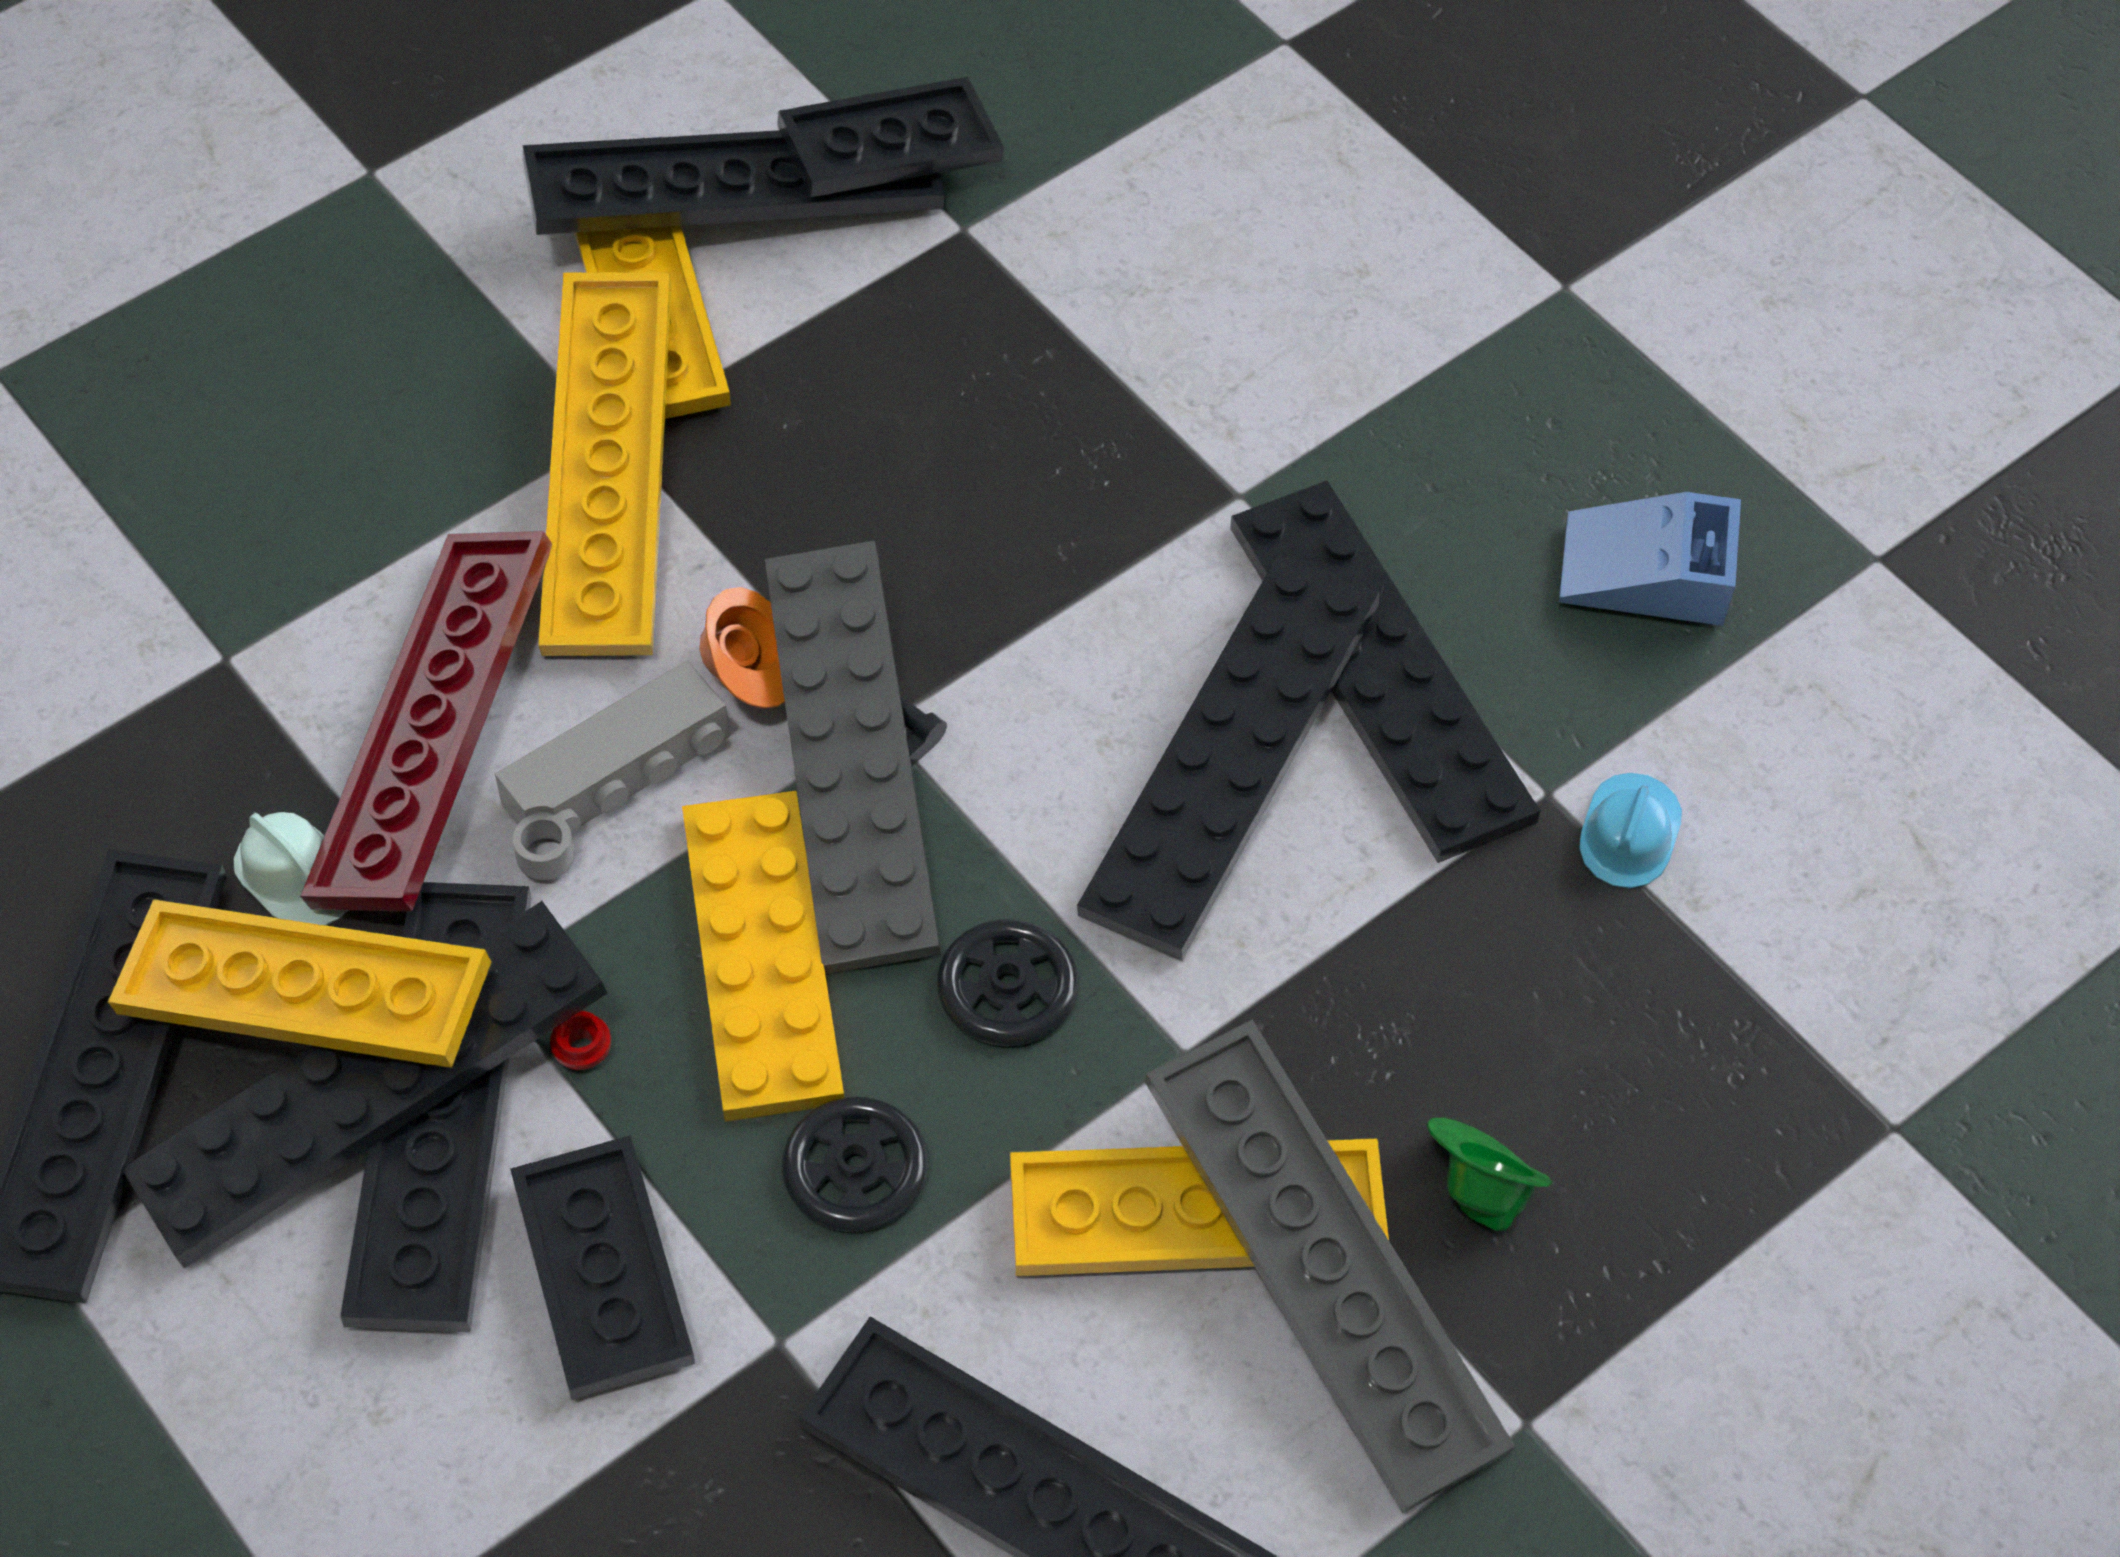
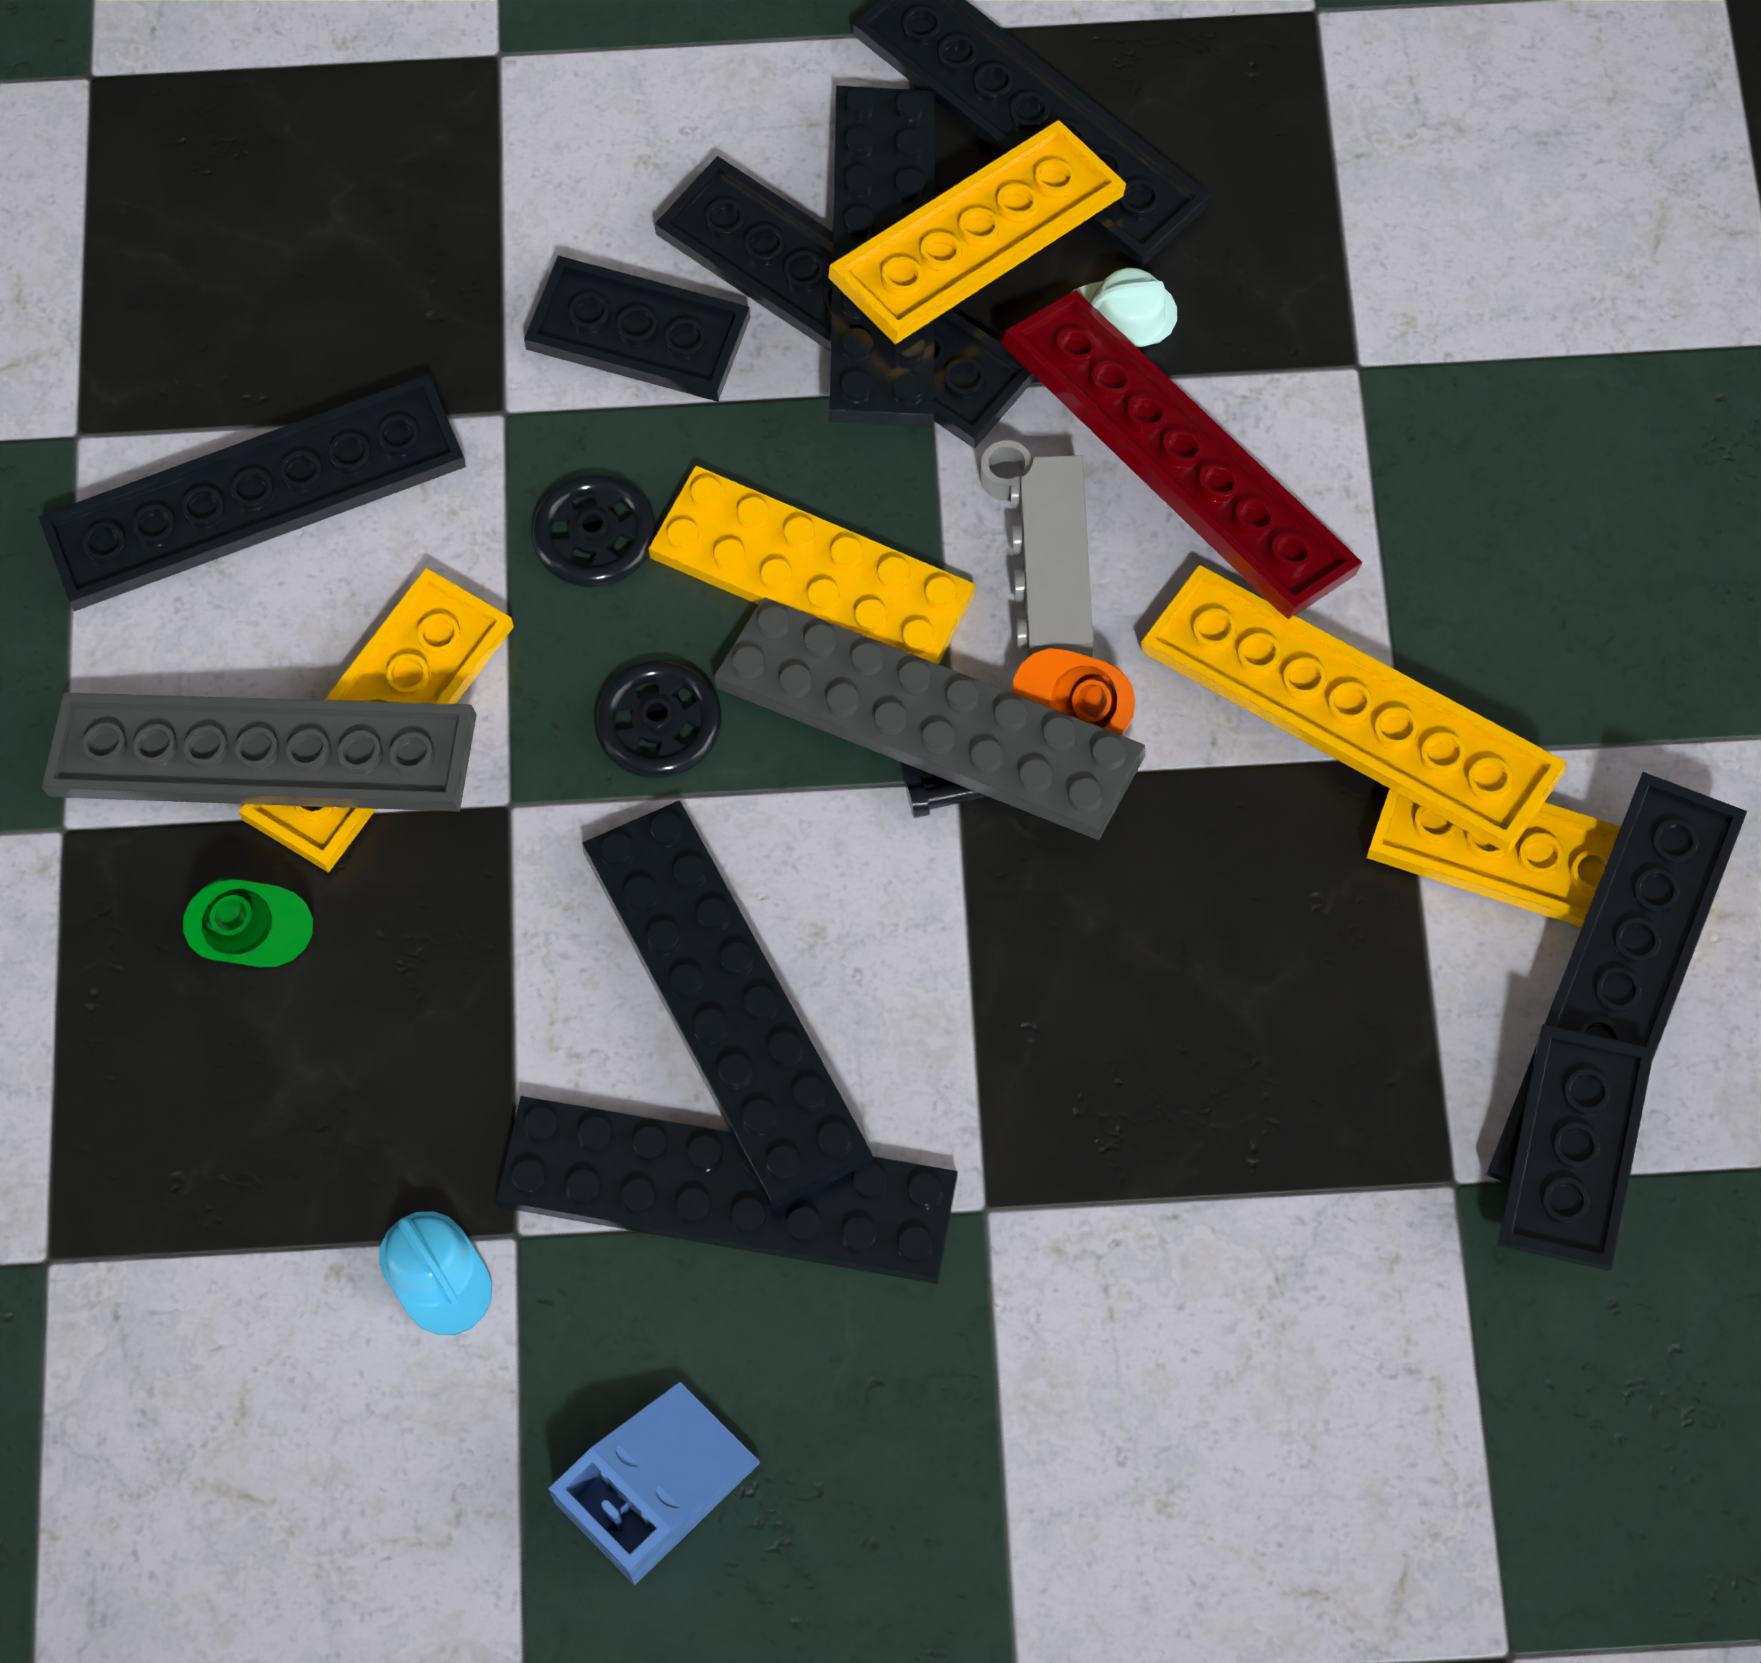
camera: 130 degrees right, 10 degrees up
red plate [550,1011,611,1070] -> none

